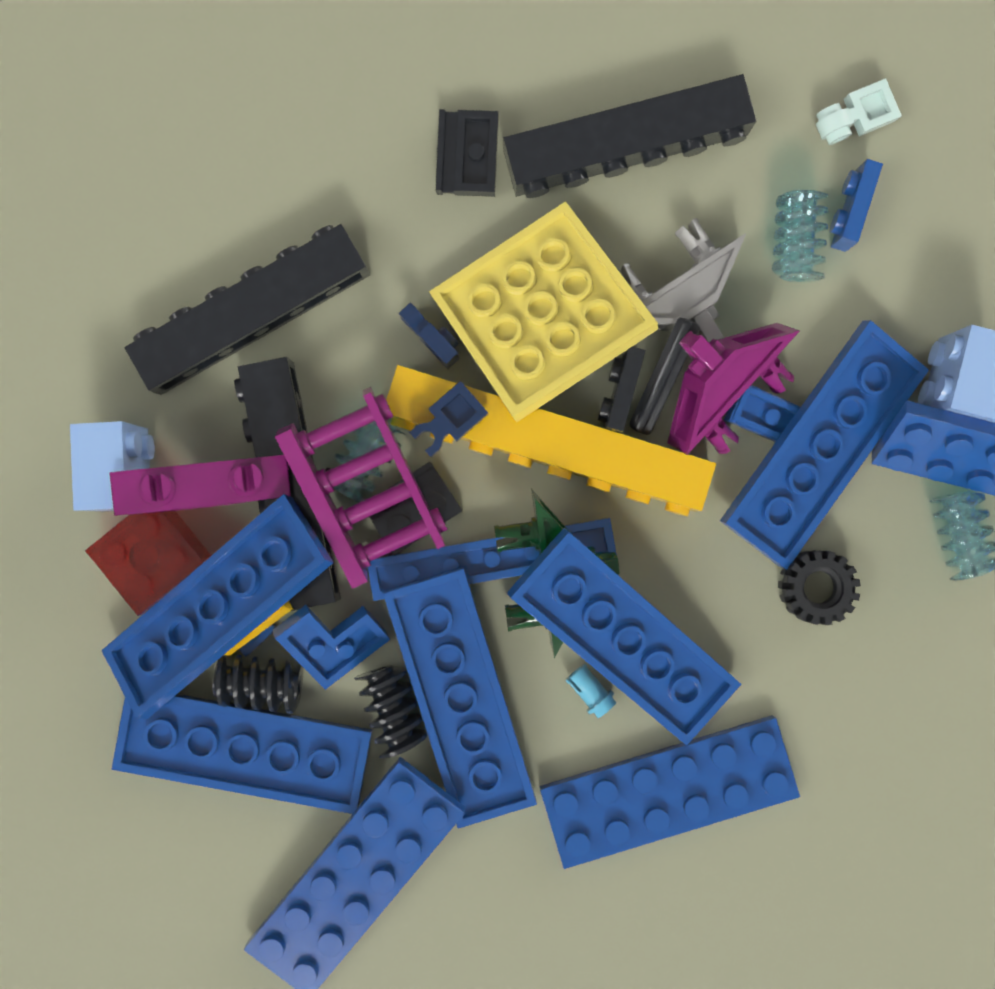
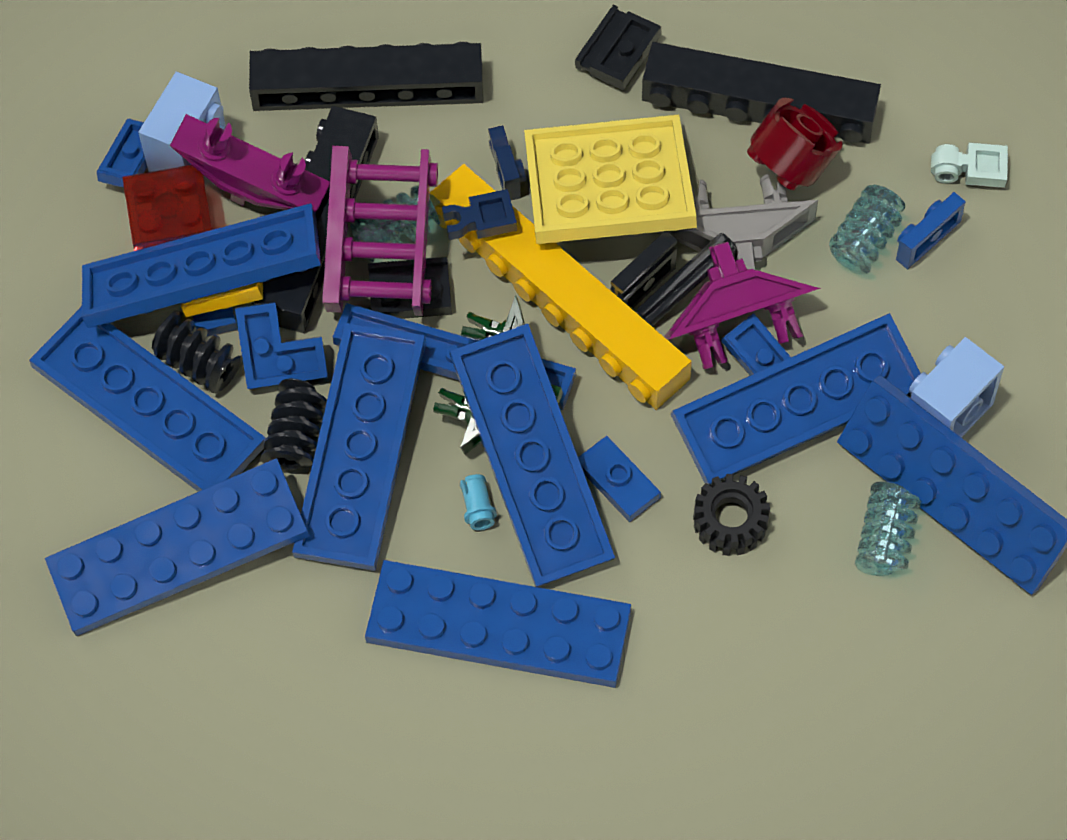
camera: 30 degrees right, 25 degrees down
none -> blue plate [96,118,147,190]
none -> blue plate [578,436,661,522]
none -> dark red brick [747,98,843,190]

